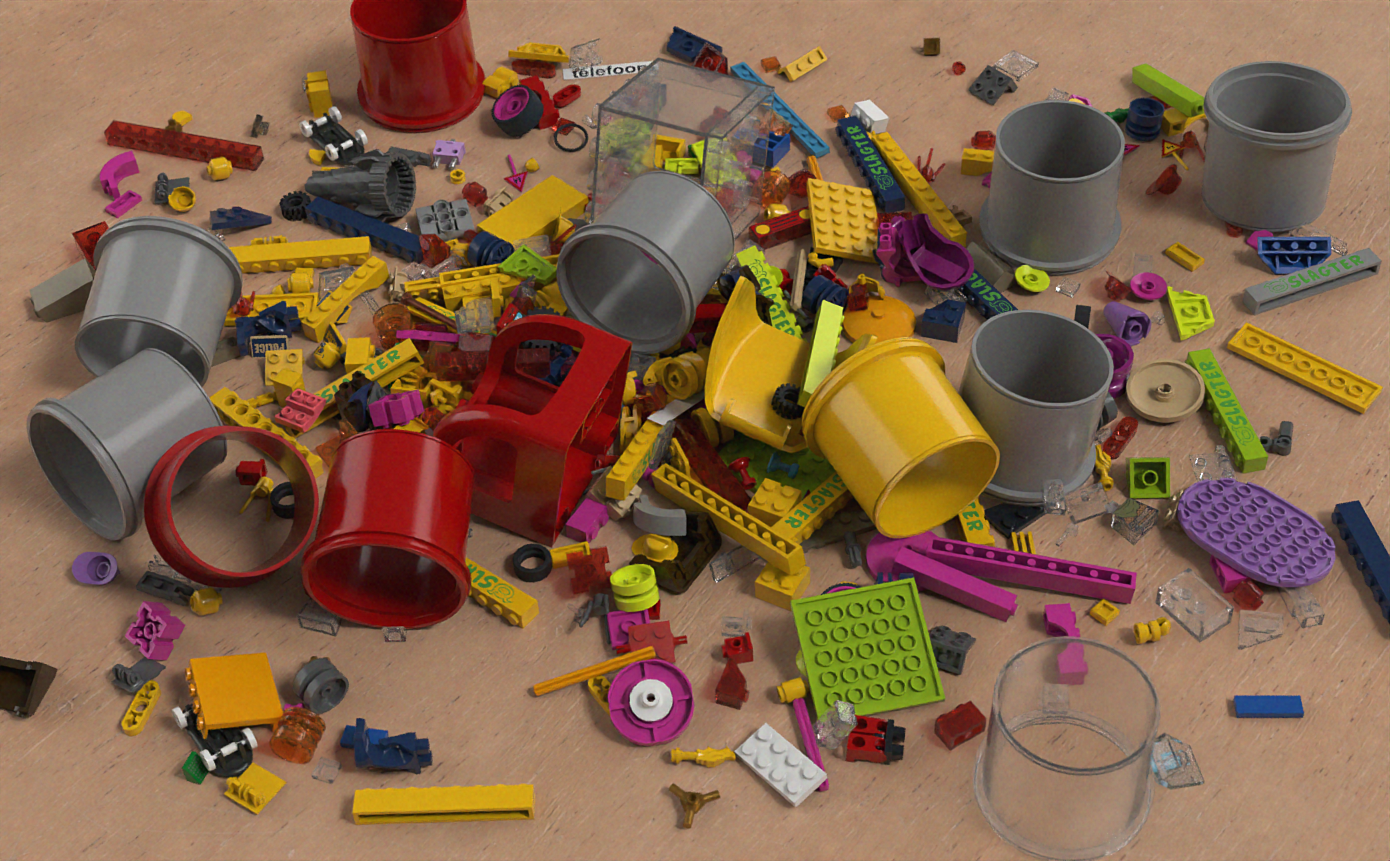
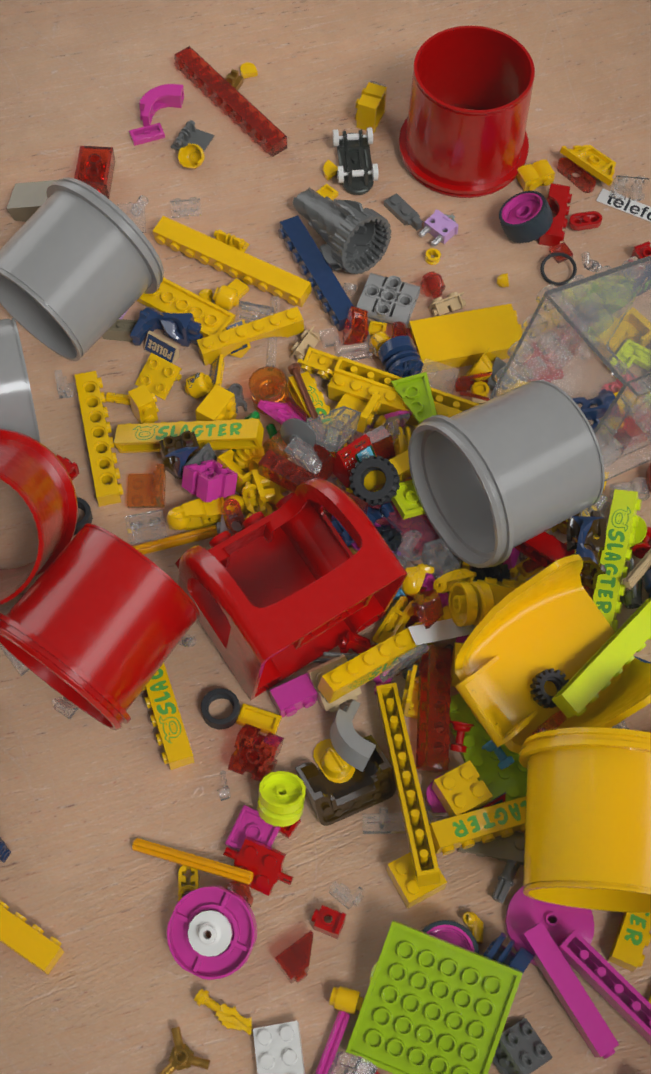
camera: 30 degrees right, 15 degrees up
yellow head [206,157,232,180] -> none
dark blue wing [209,206,272,230] -> none
clear red plant [232,291,256,316] -> none
clear smoke tile [251,114,270,138] -> none
coral slope [274,388,326,433] -> none
black tyre [280,191,311,221] -> none
piece [504,154,528,192] -> none
dark grey plant [579,593,611,644] -> none
none -> dark grey dish [280,418,316,452]
none -> clear brick [285,436,322,478]

